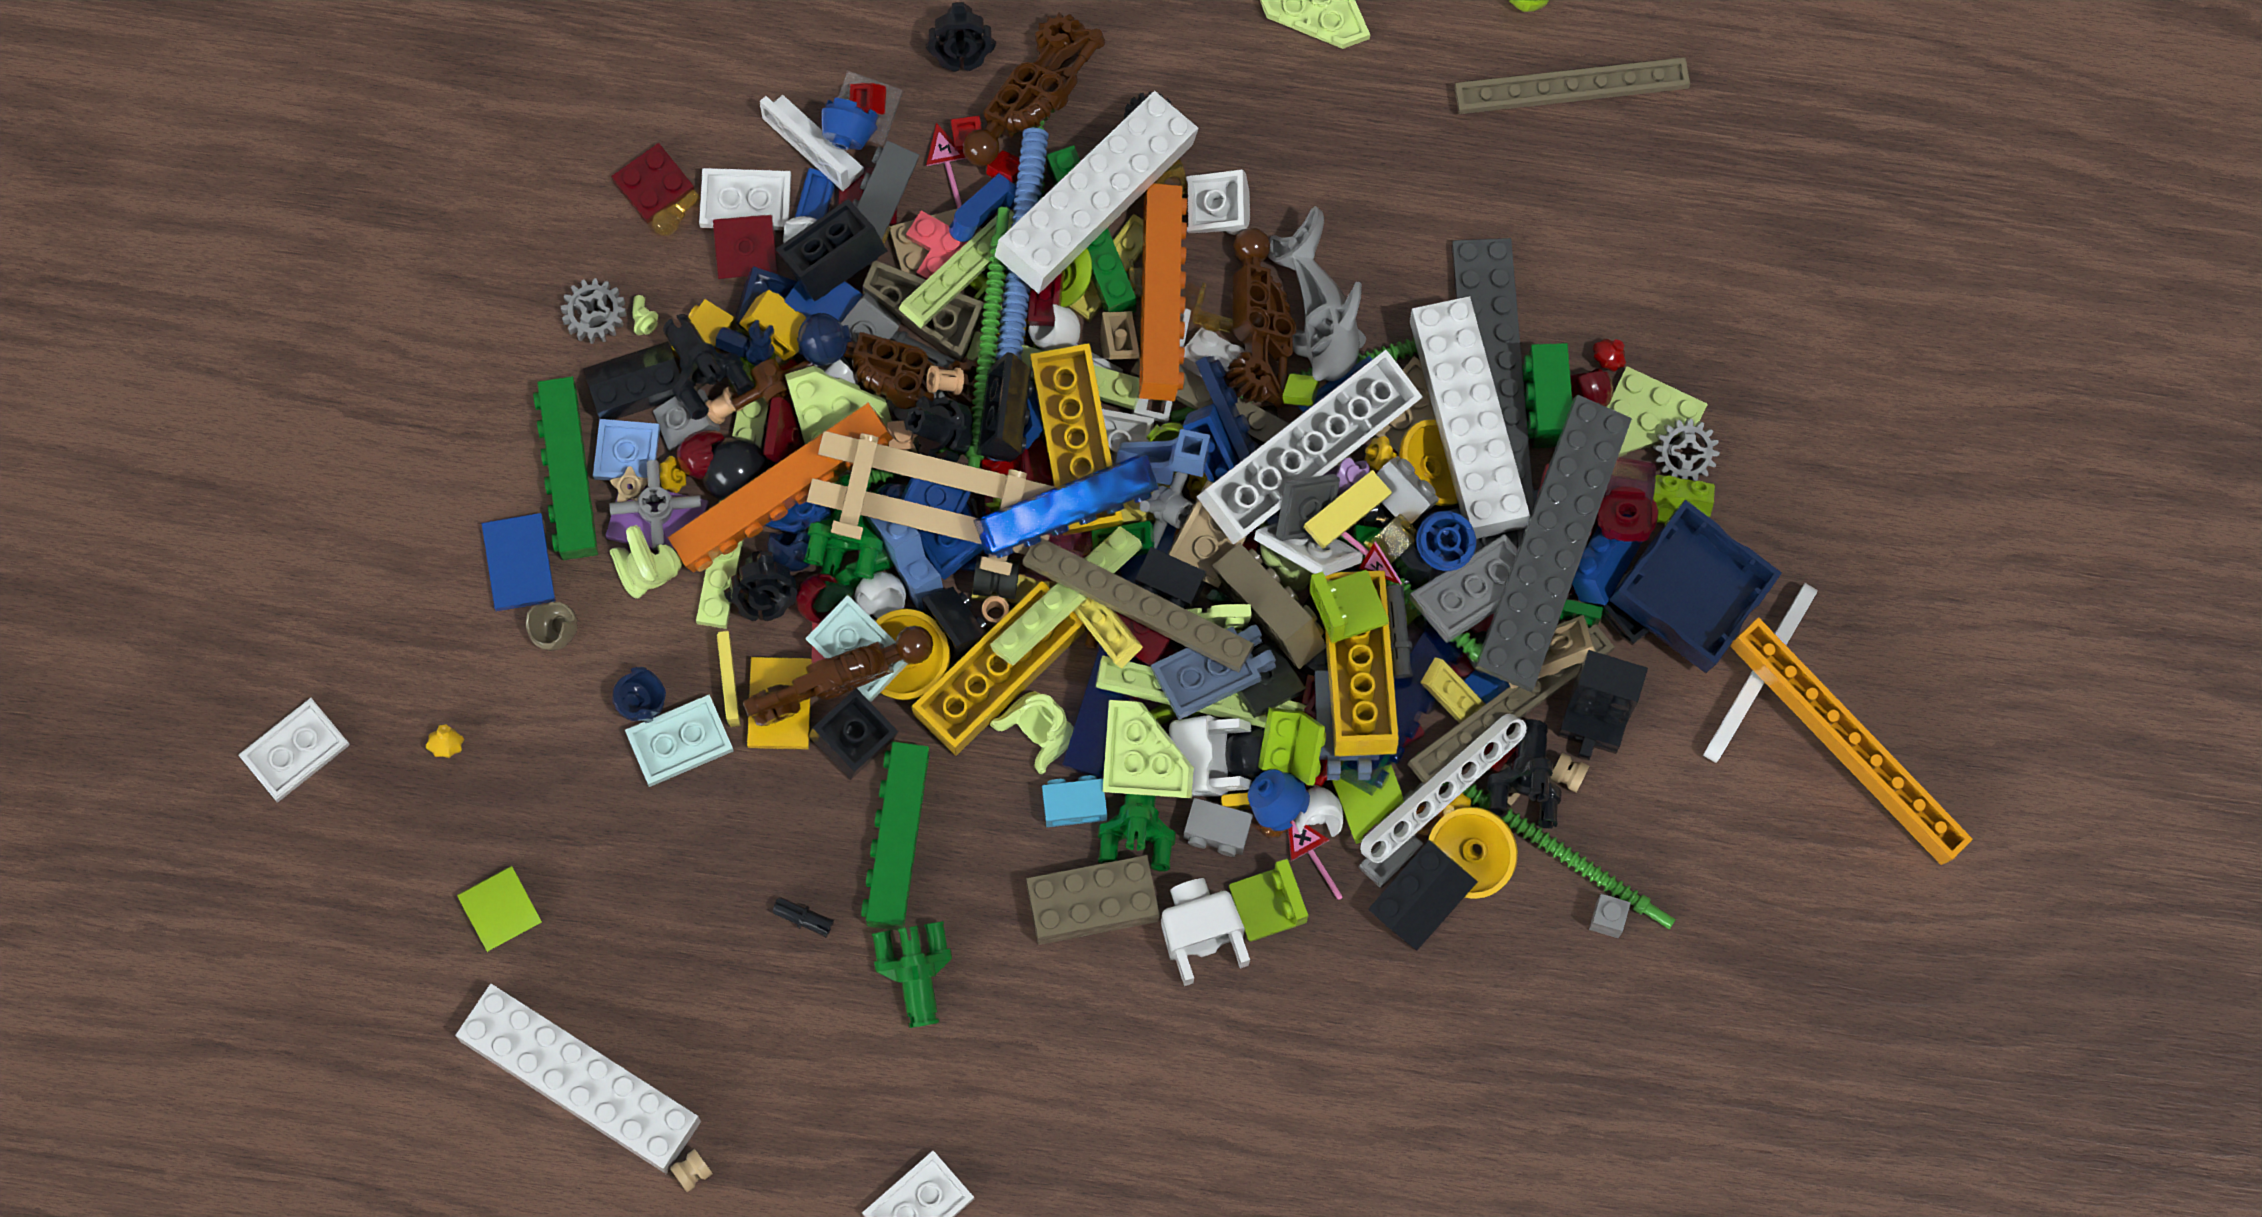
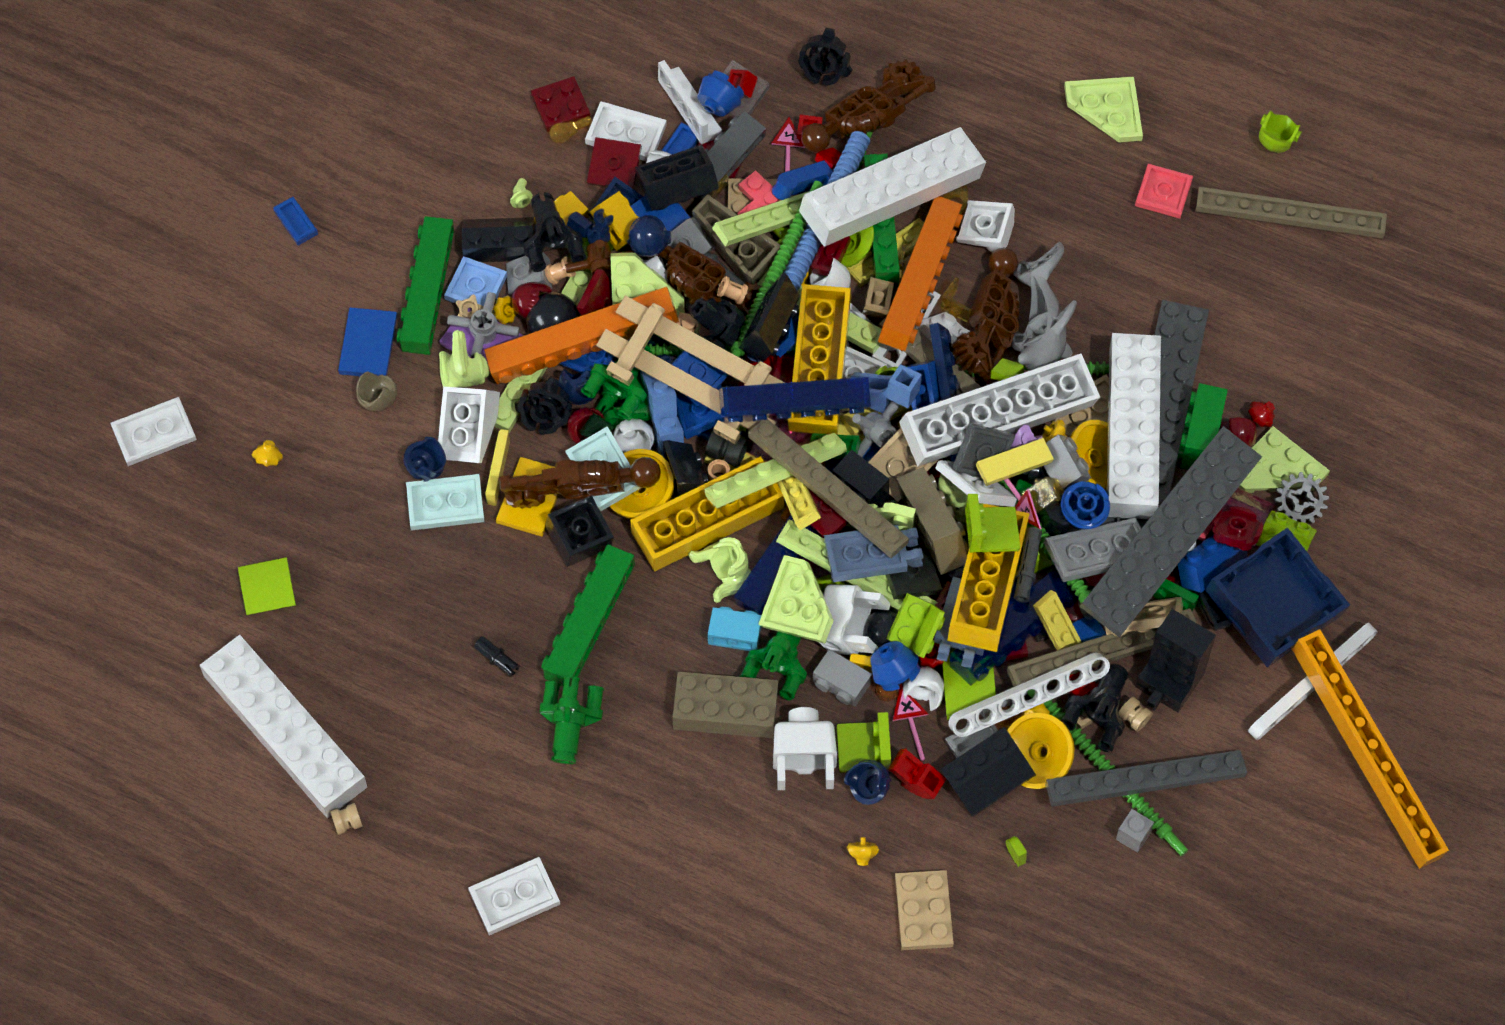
camera: 20 degrees right, 10 degrees down
light grey gear [561,278,627,344] -> none
none -> blue tile [273,197,318,245]
none -> white slope [438,386,500,463]
none -> dark blue cap [844,760,892,805]
none -> yellow piece [847,837,879,866]
none -> red brick [888,748,946,799]
none -> tan plate [895,870,954,950]
none -> lime tile [1006,836,1027,867]
none -> dark grey plate [1045,750,1247,807]
none -> coral plate [1135,164,1193,219]

